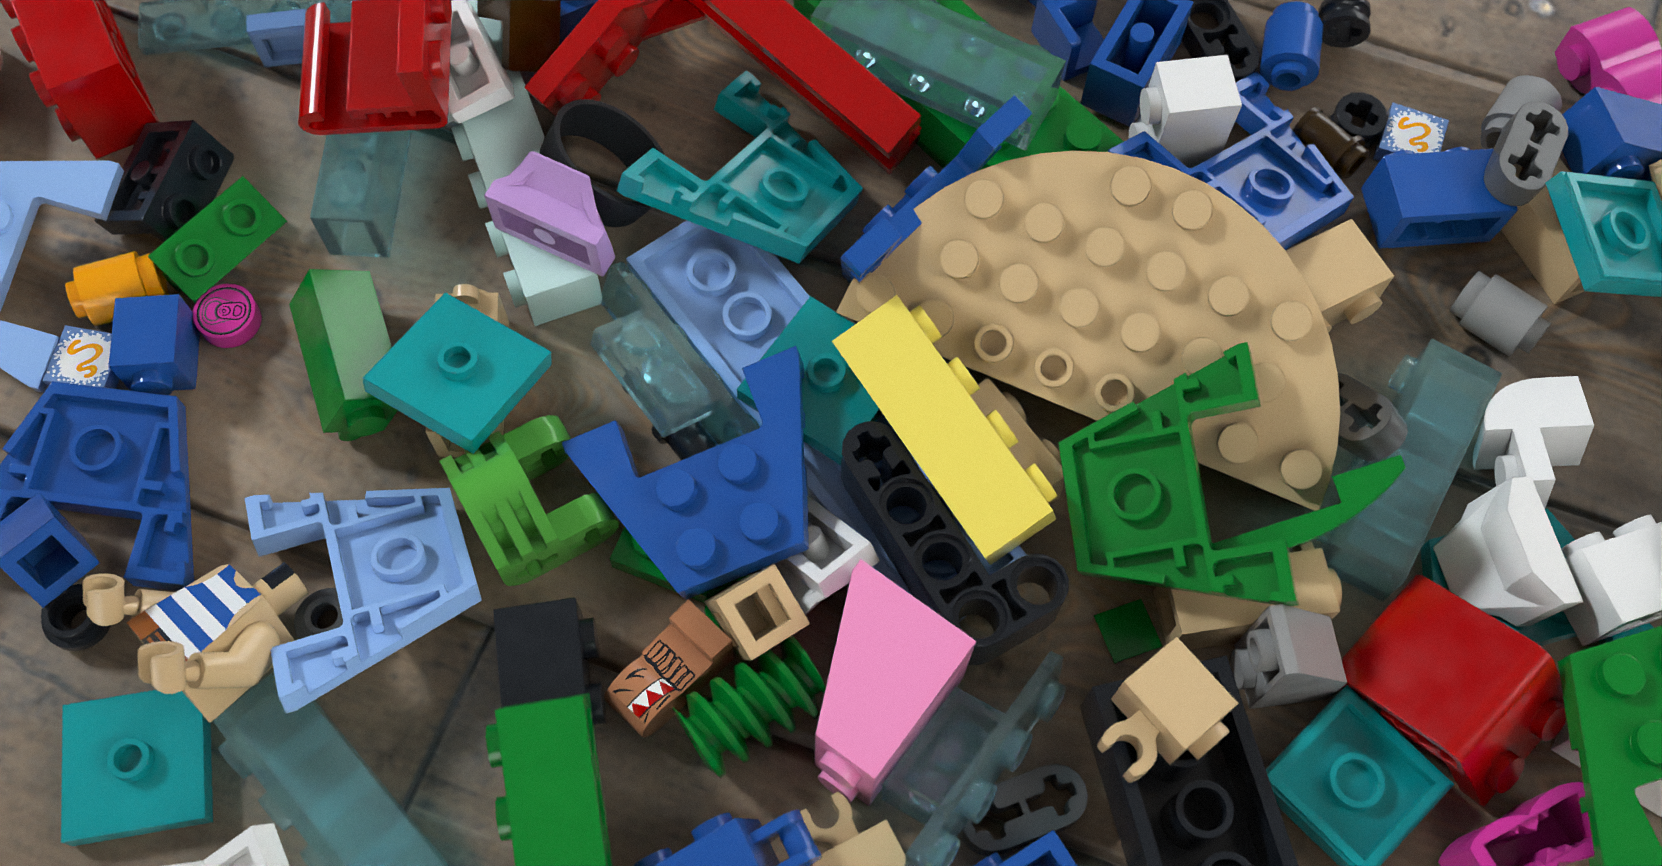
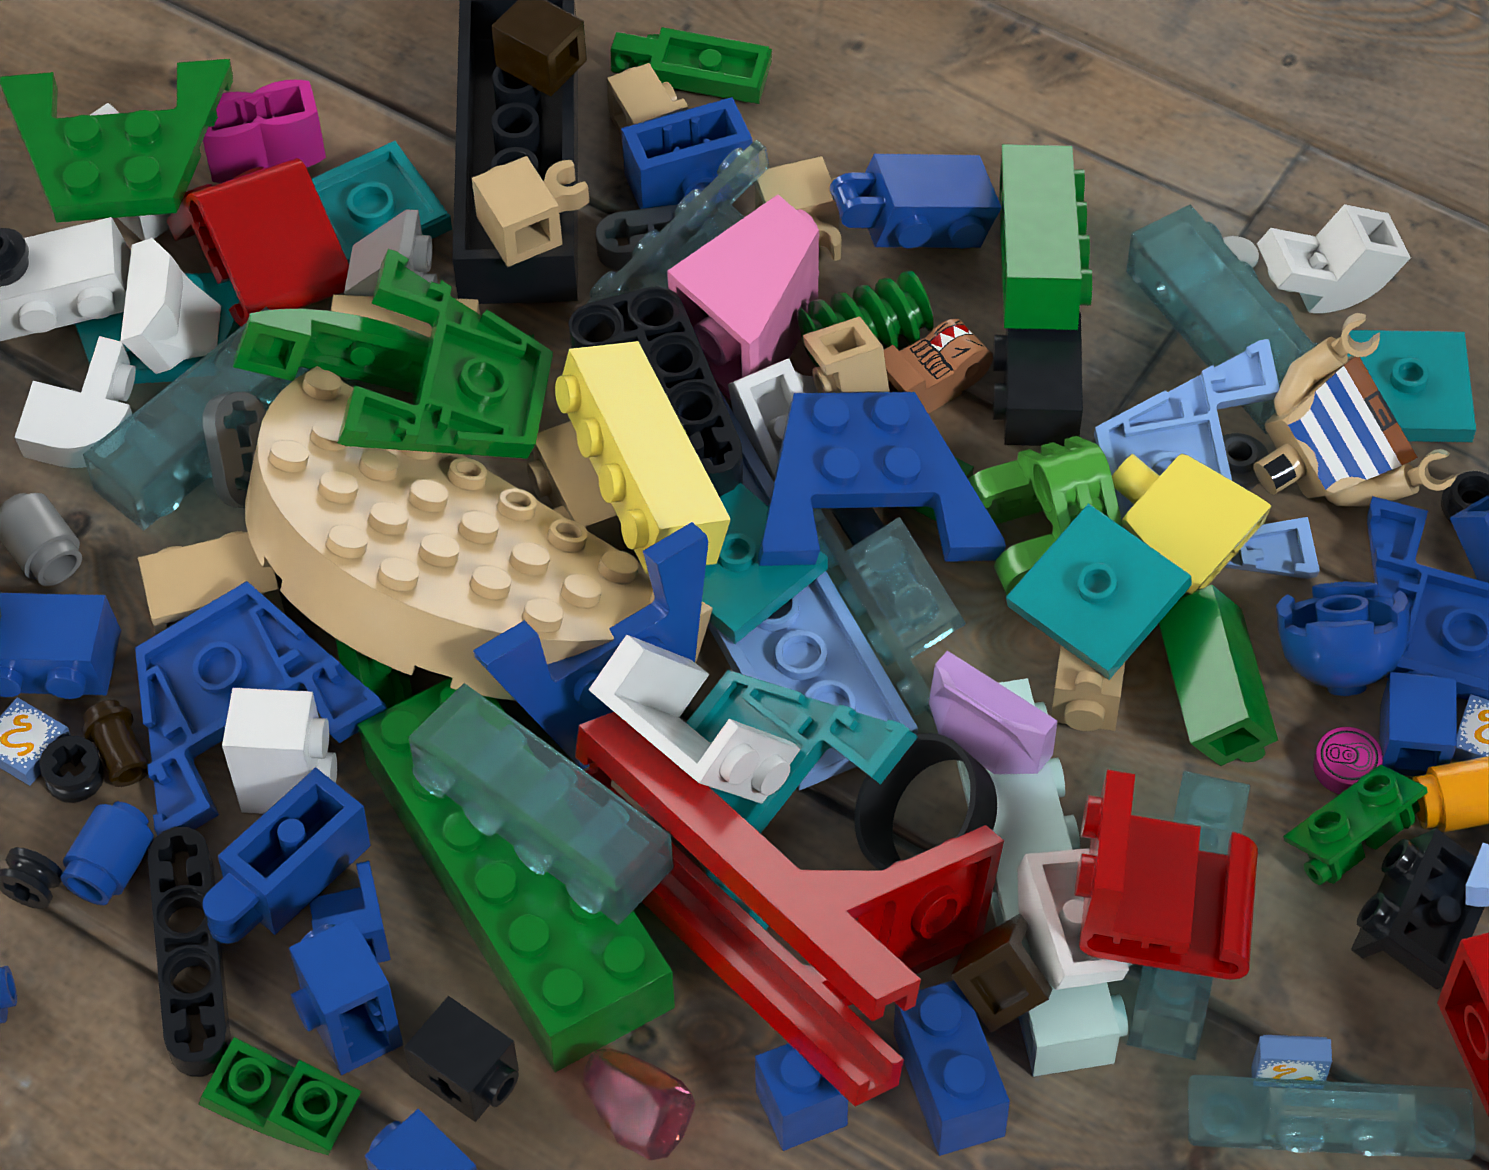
camera: 165 degrees left, 10 degrees down
none -> white panel [589,635,801,804]
none -> light yellow torso [1112,454,1271,596]
none -> blue cylinder [1276,581,1410,696]

